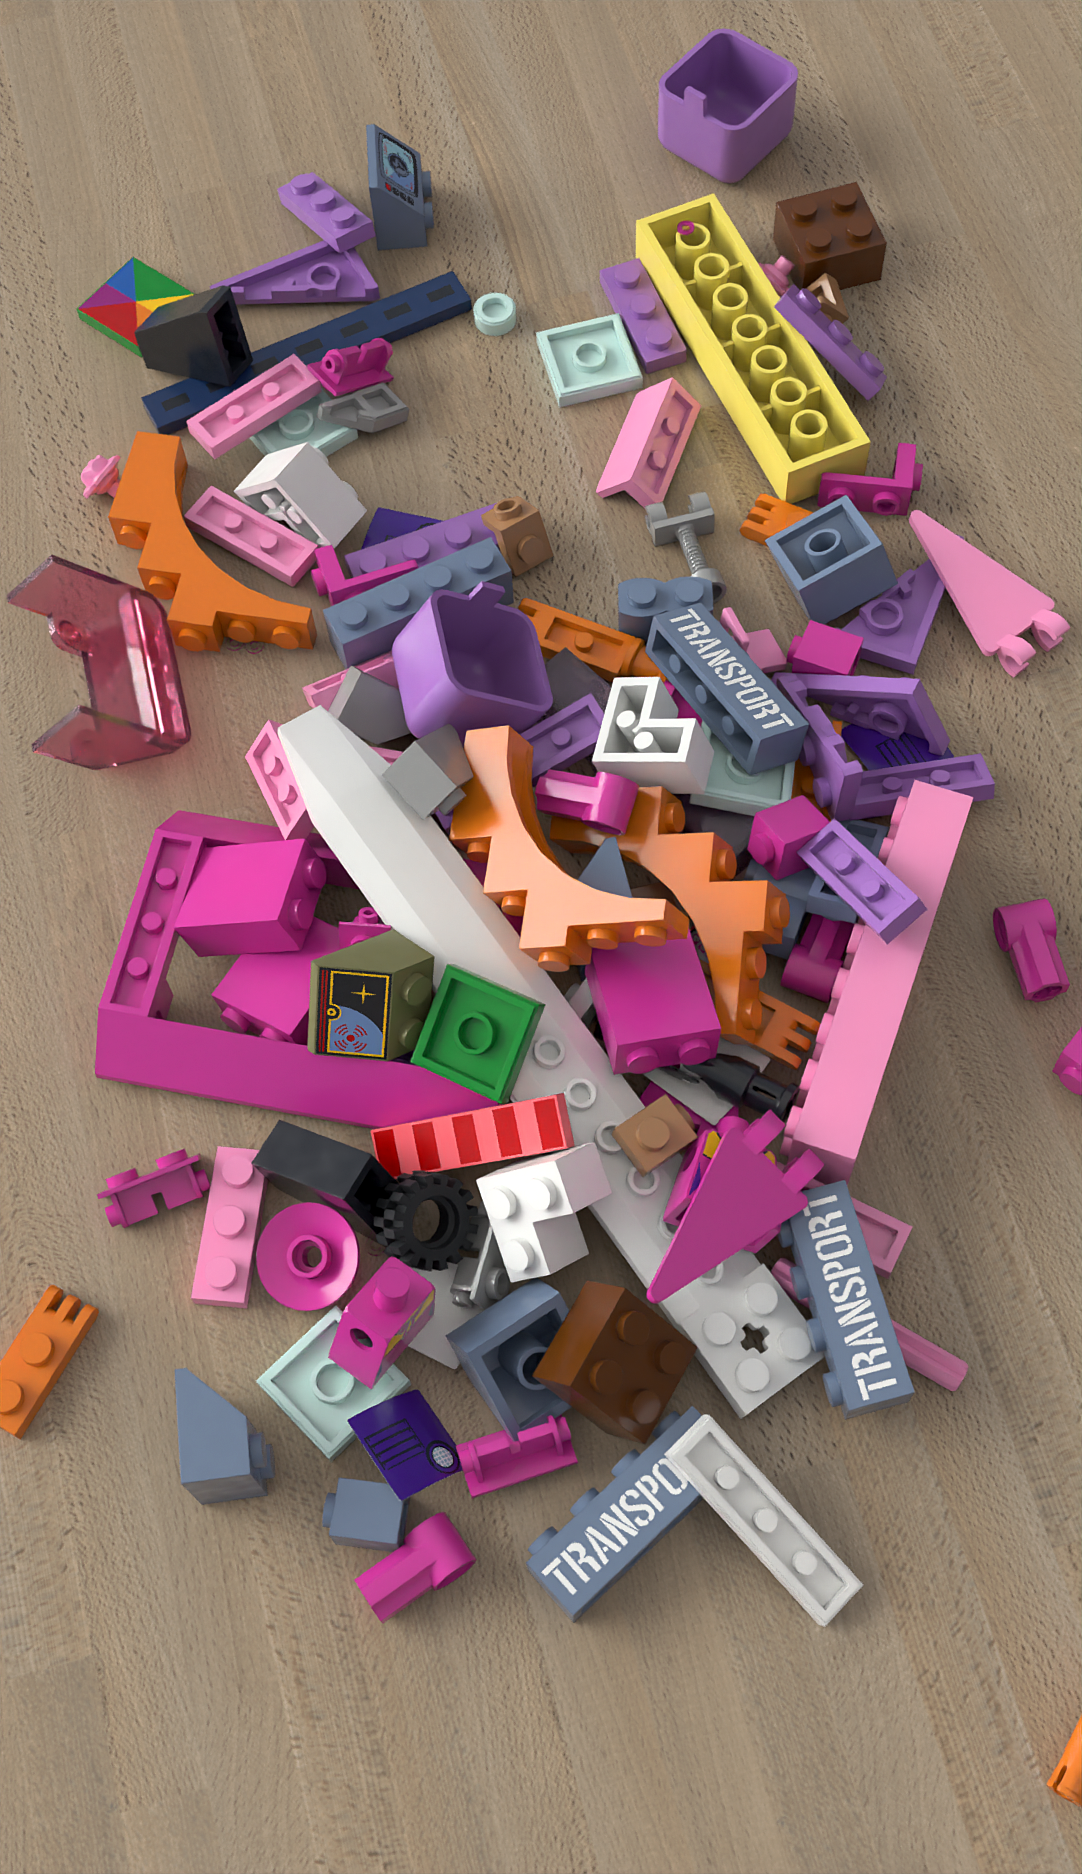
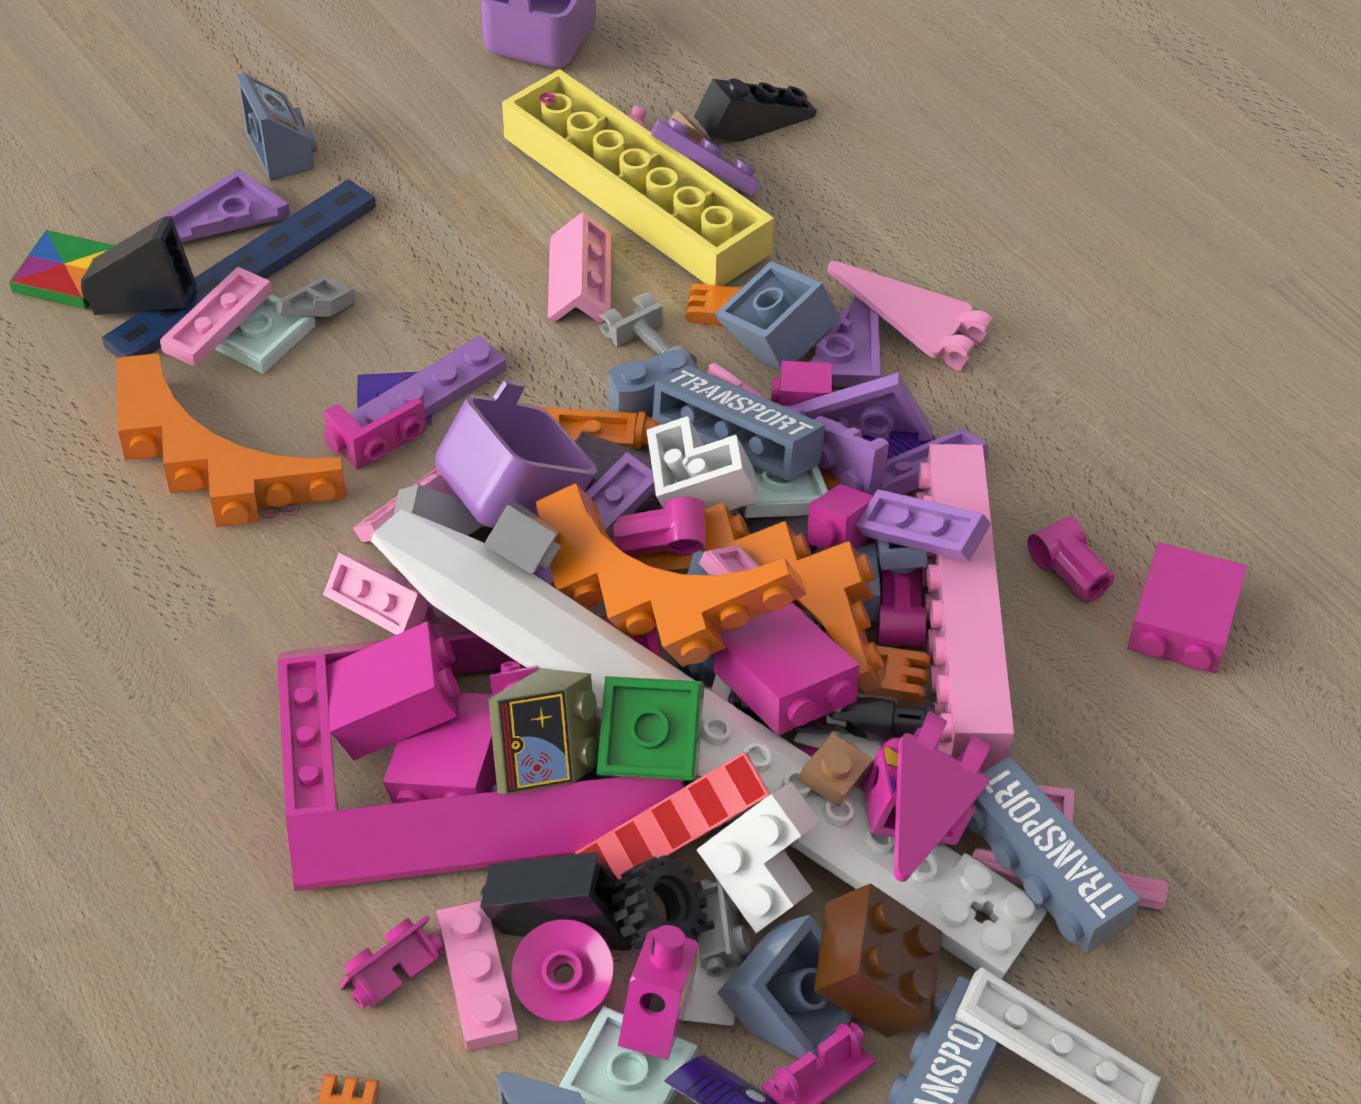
camera: 25 degrees left, 15 degrees down
clear pink windscreen [7,554,191,770] -> none
bright pink plant [80,455,121,499] -> none
bright pink plate [184,486,318,587] -> none
white brick [234,442,367,548] -> none
medium lavender plate [277,172,376,253] -> none
dark pink hinge [306,338,394,396] -> none
sand blue brick [323,537,514,669] -> none
light aqua tile [473,293,516,336] -> none
medium nougat bracket [481,496,554,577] -> none
light aqua tile [536,313,643,408] -> none
medium lavender plate [600,258,687,374] -> none
reddish brown brick [773,182,887,290] -> none
dark pink bracket [817,443,923,516] -> none
none -> black slope [694,78,817,142]
none -> bright pink tile [699,545,759,575]

